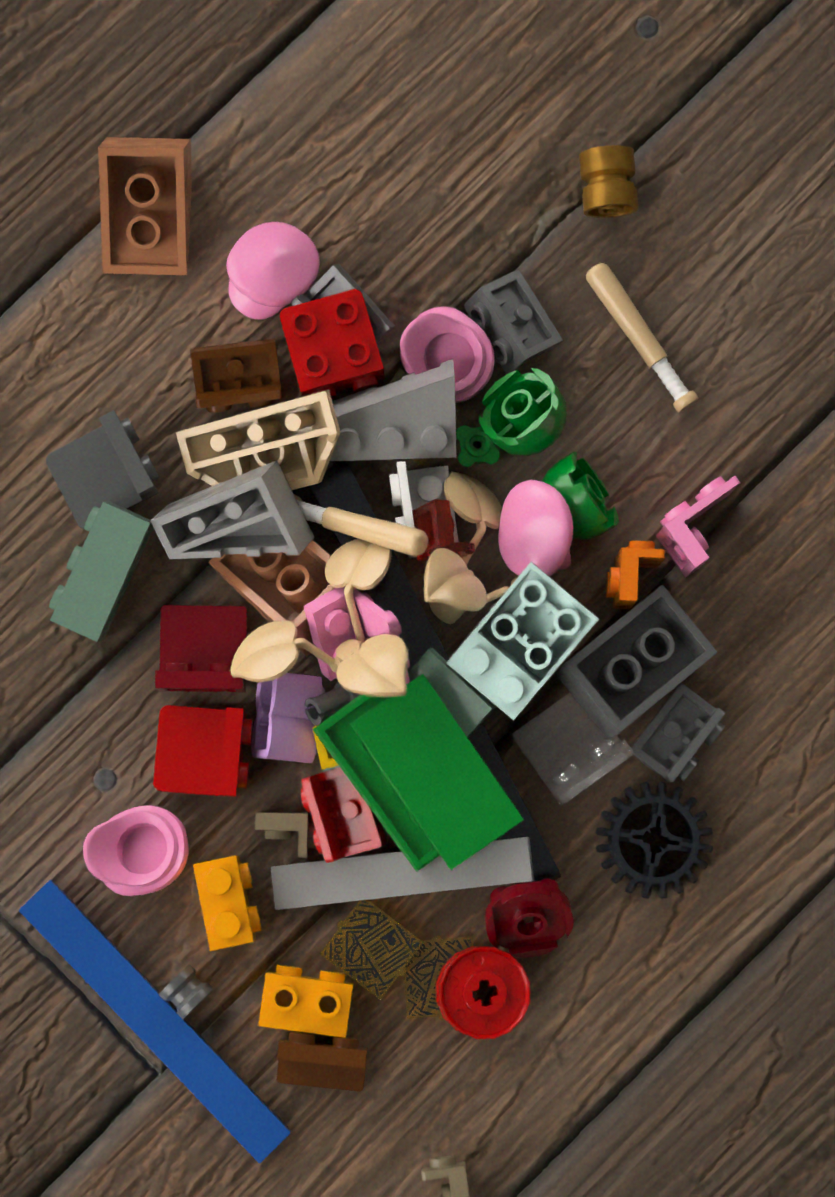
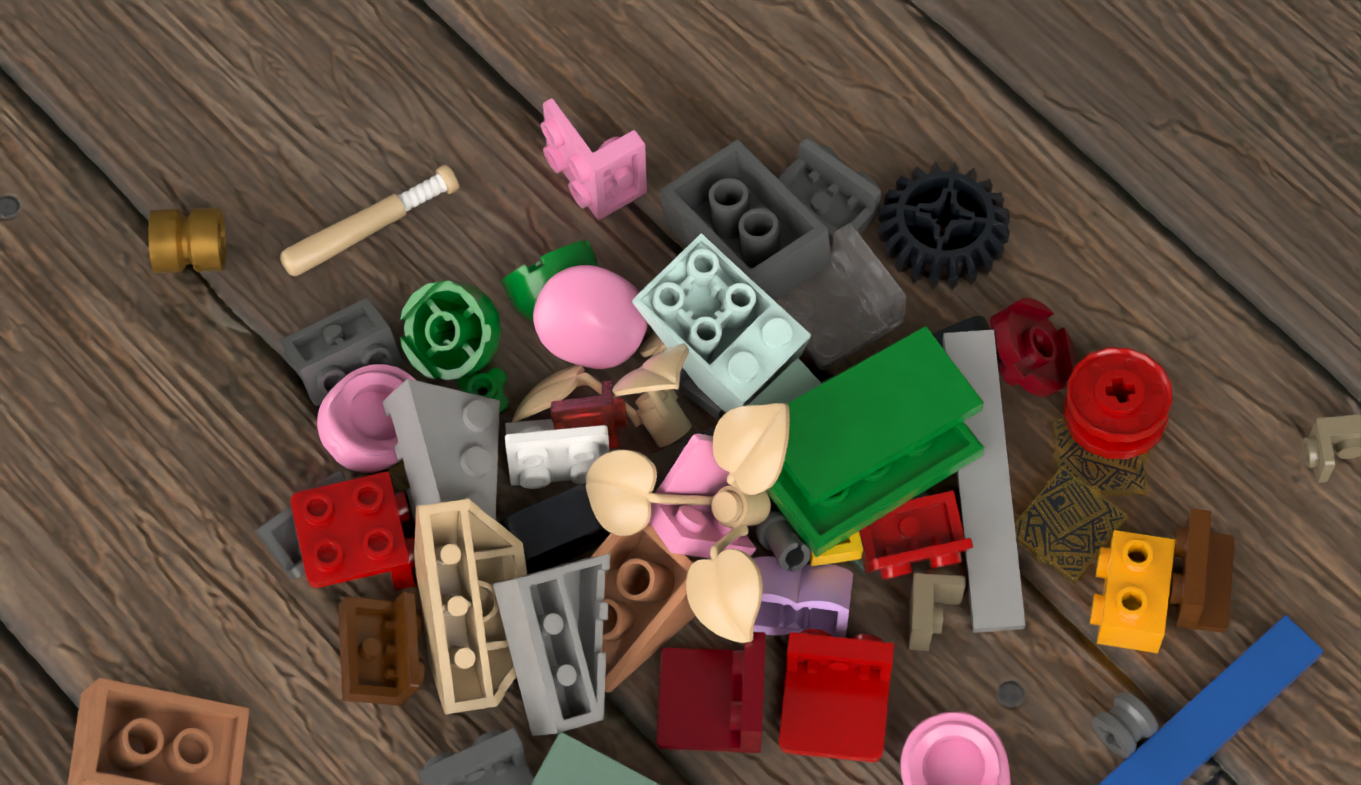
camera: 85 degrees left, 20 degrees down
light orange brick [193,855,262,951] -> none
bright pink piece [227,222,320,320] -> none
tan piece [294,494,428,556] -> none
orange bracket [606,541,665,609] -> none

